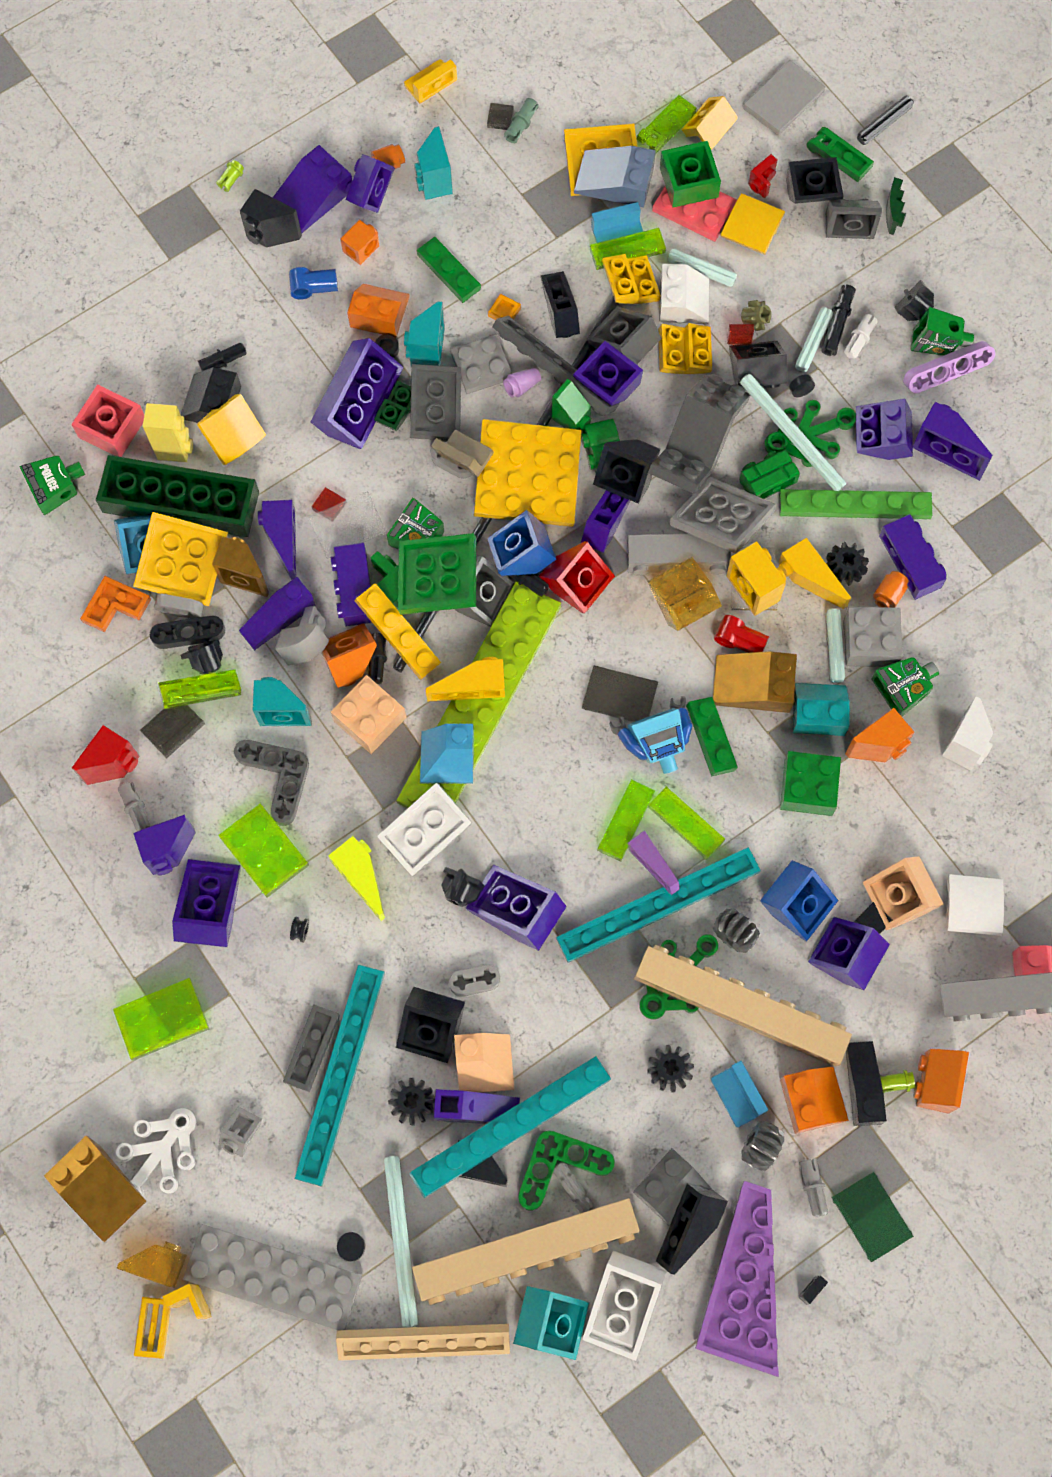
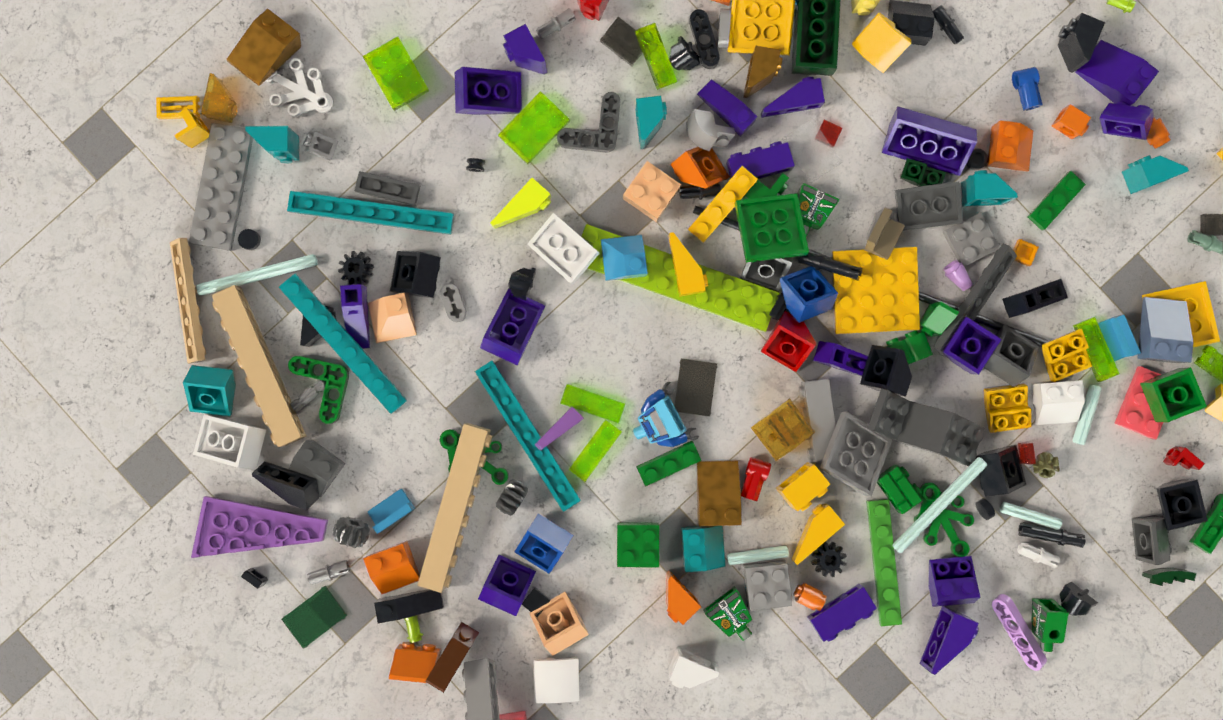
camera: 80 degrees right, 15 degrees up
black gear [647,1045,694,1093] -> none
yellow slope [721,193,785,255] -> none
none -> teal slope [245,126,299,164]
none -> reddish brown slope [425,622,479,693]
none -> black pin [798,253,862,281]

